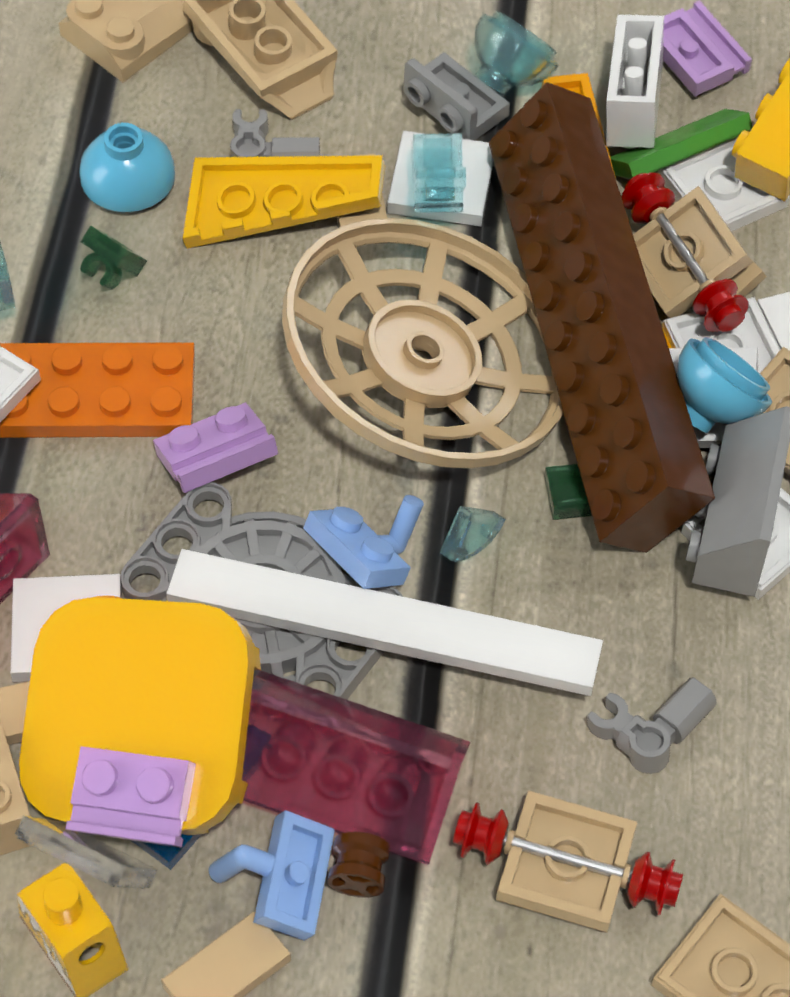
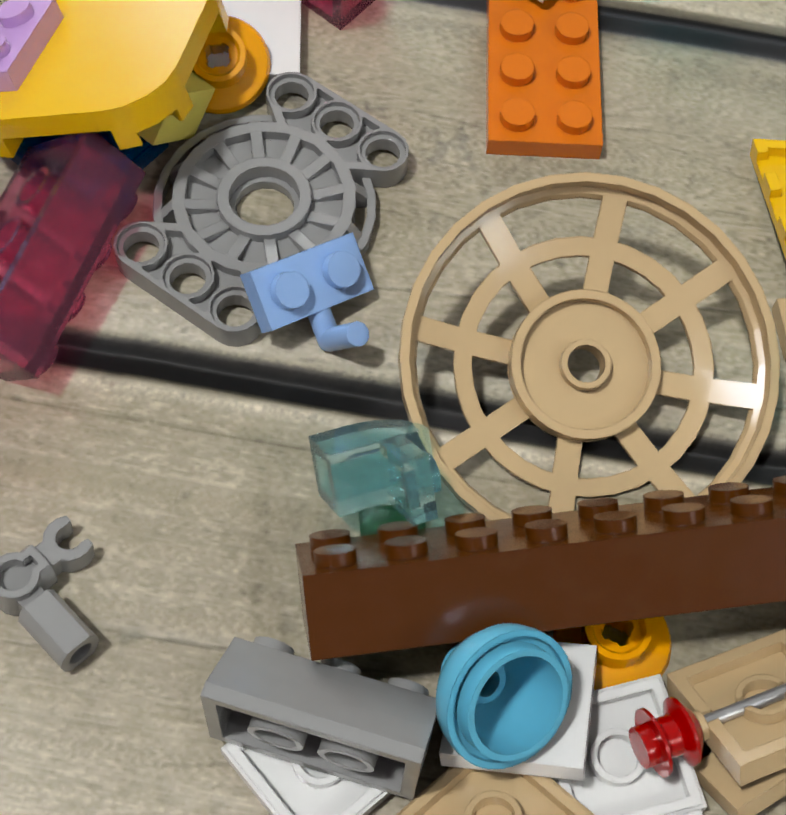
camera: 90 degrees right, 5 degrees up
clear green tile [80,226,147,290] -> none
lavender plate [153,402,278,493] -> none
white tile [166,549,603,696] -> none
clear light blue tile [440,506,506,561] -> none
none -> clear light blue brick [308,420,441,526]

